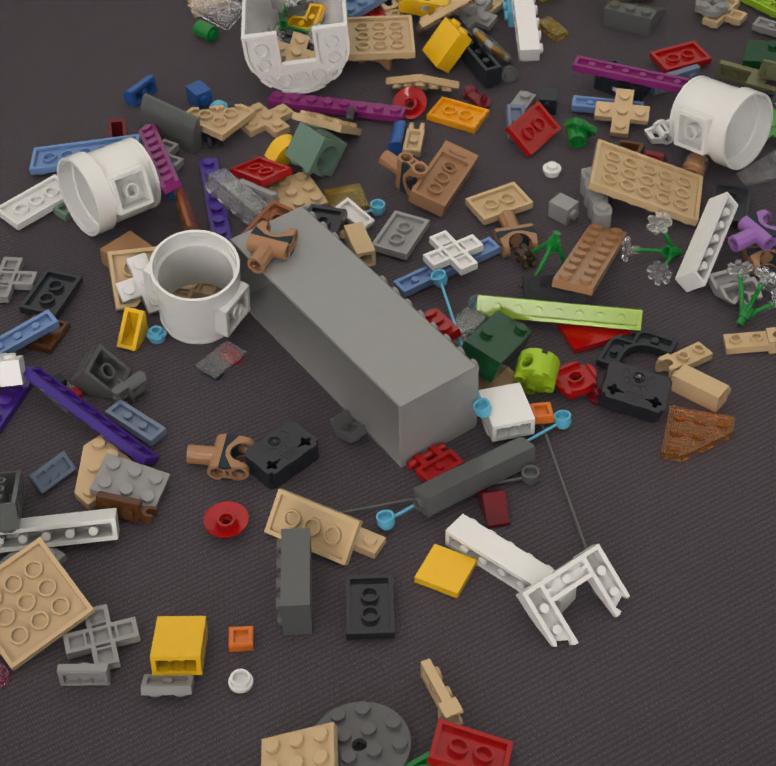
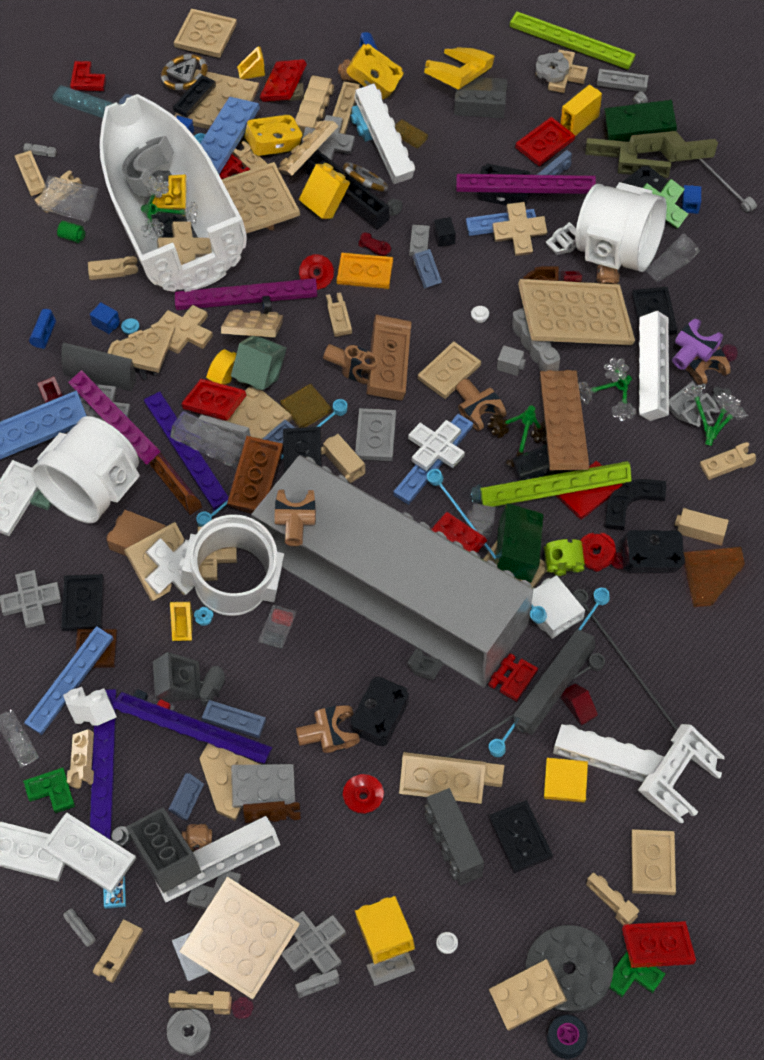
camera: 20 degrees left, 15 degrees up
orange tile [228,626,254,652] -> none
white tile [335,197,375,230] -> none
tan plate [386,74,459,92] -> none
blue brick [387,120,407,156] -> none
red plate [505,101,561,158] -> none
orange tile [529,402,554,424] -> none
green piece [564,117,598,149] -> none
tan plate [655,342,713,381] -> none
none -> tan hinge [88,256,138,280]
none -> medium nougat head [182,824,212,851]
none -> yellow brick [561,84,602,136]
none -> tan plate [631,829,676,895]

